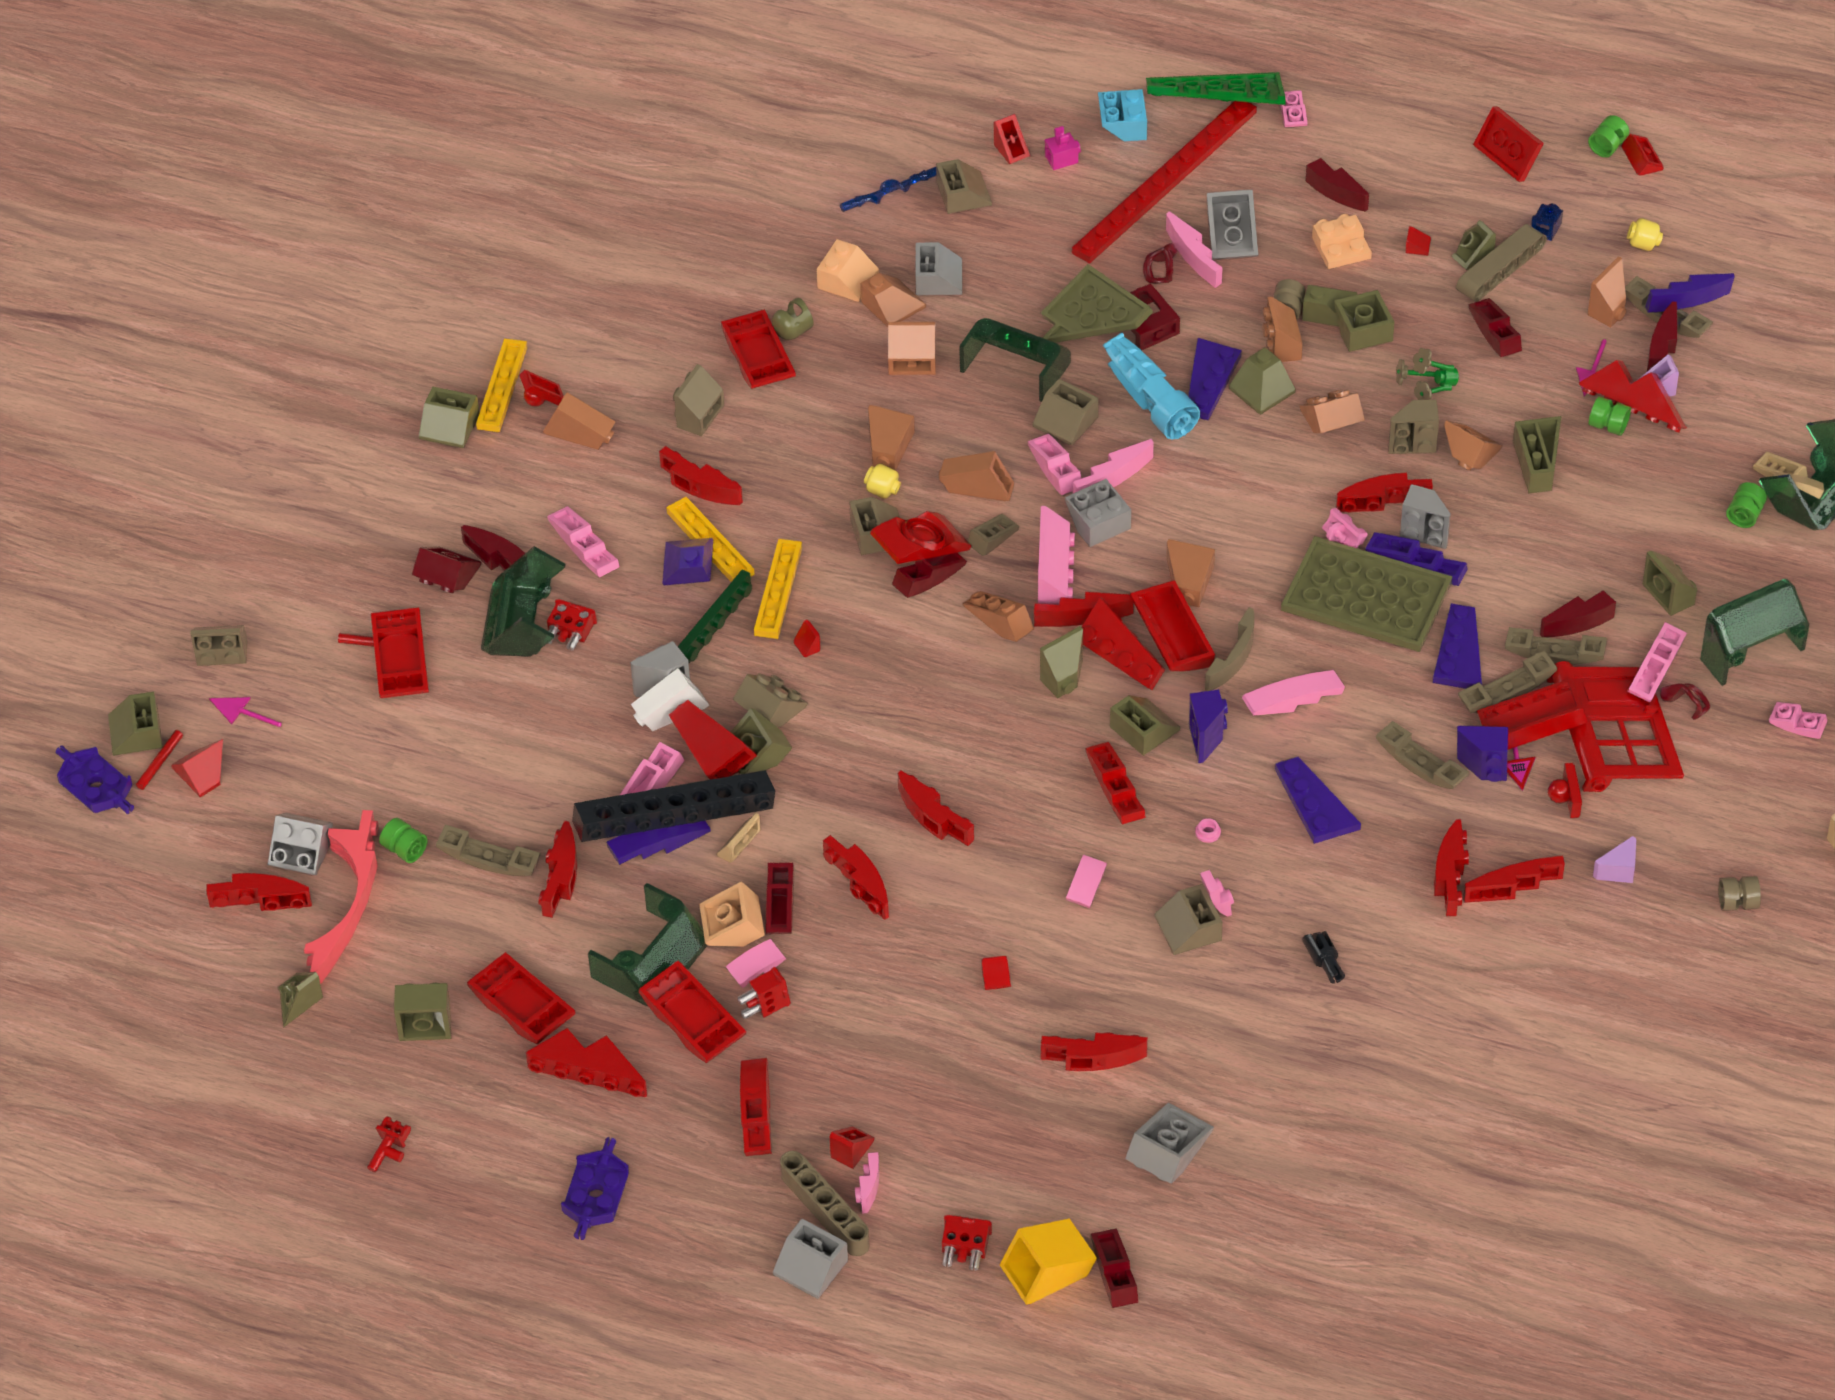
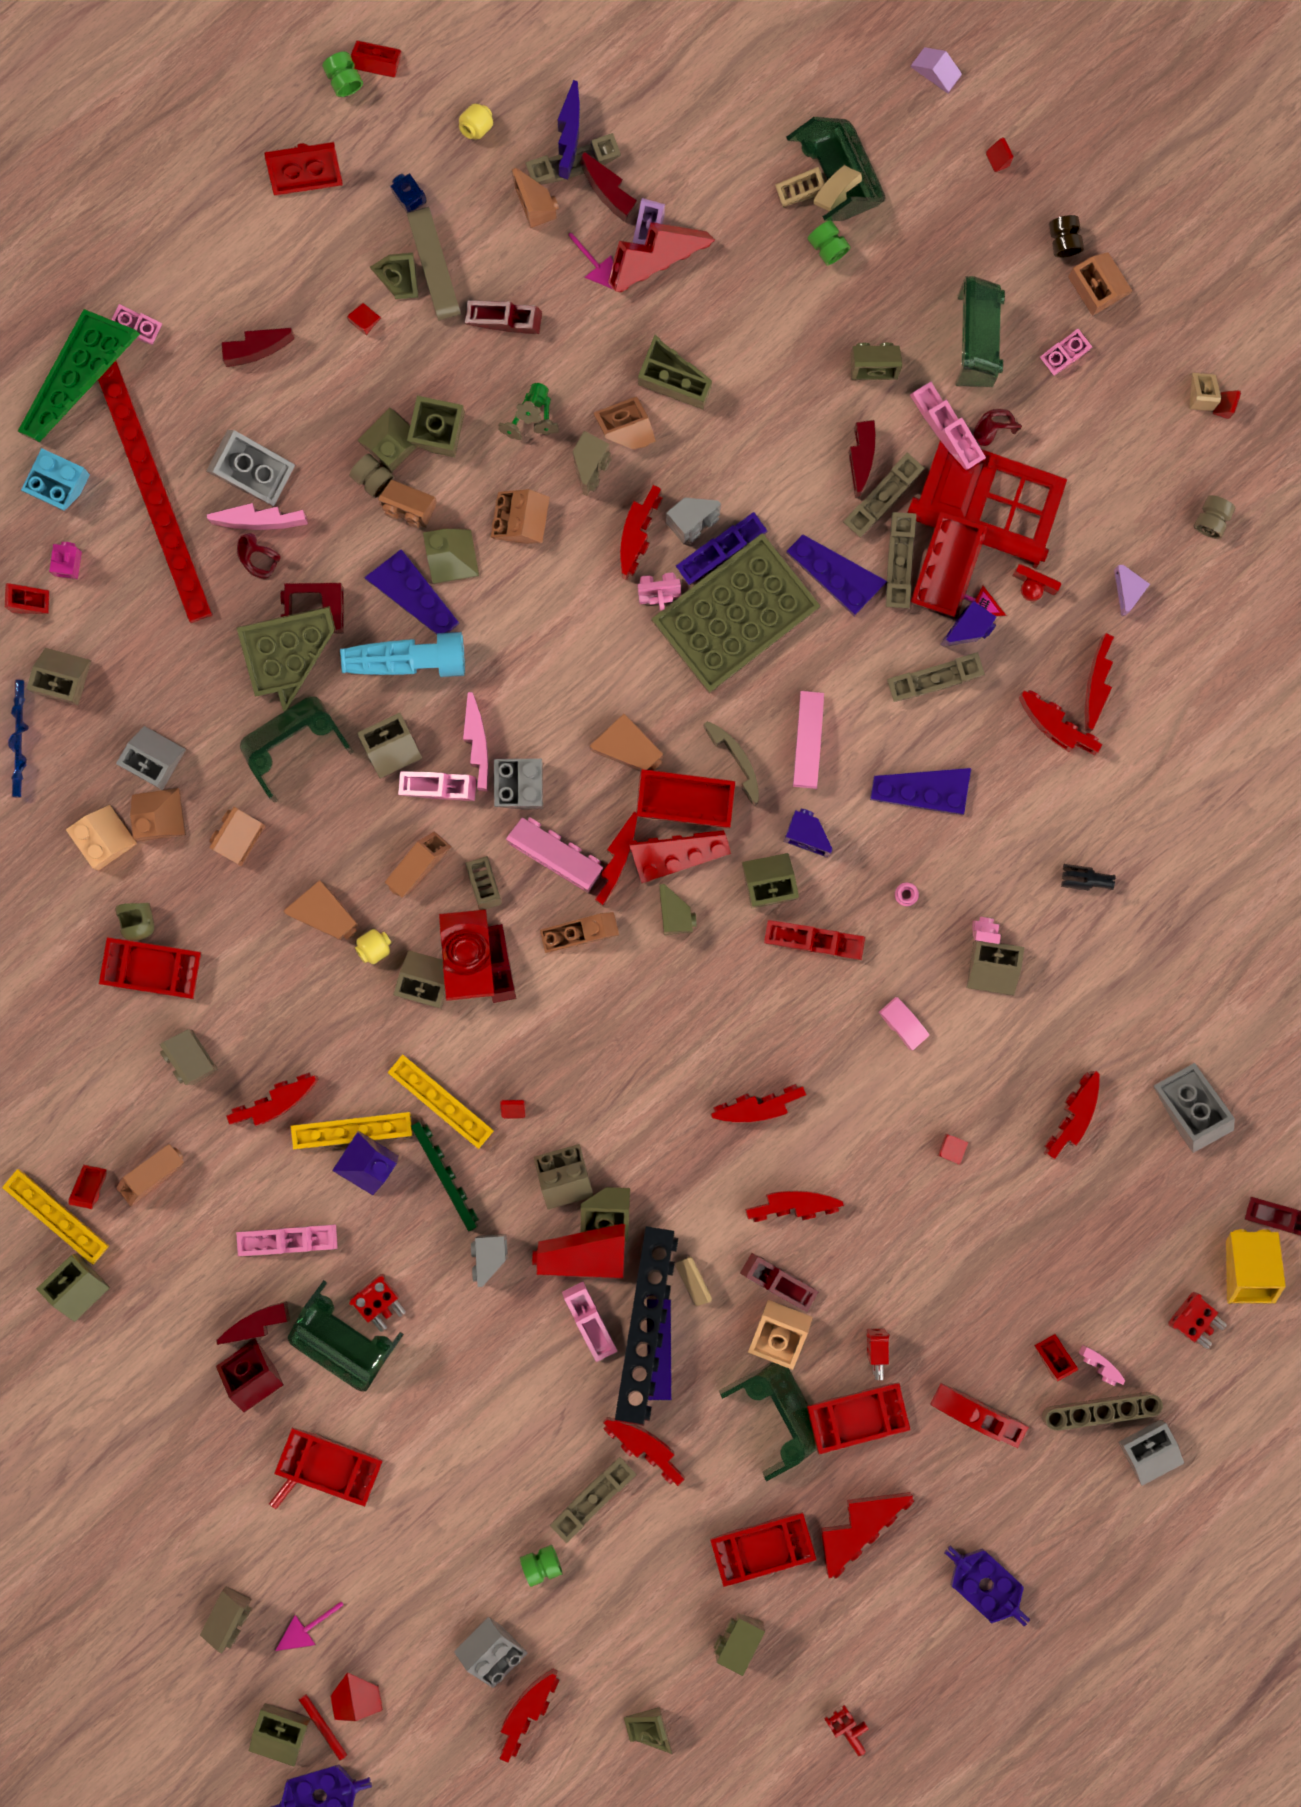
camera: 65 degrees left, 35 degrees up
coral slope [304,810,379,984] -> none
white slope [631,668,709,731] -> none
bright pink slope [726,939,786,988] -> none
light nougat plate [1312,214,1372,269] -> none
bright green wheel [1589,396,1631,436] -> none

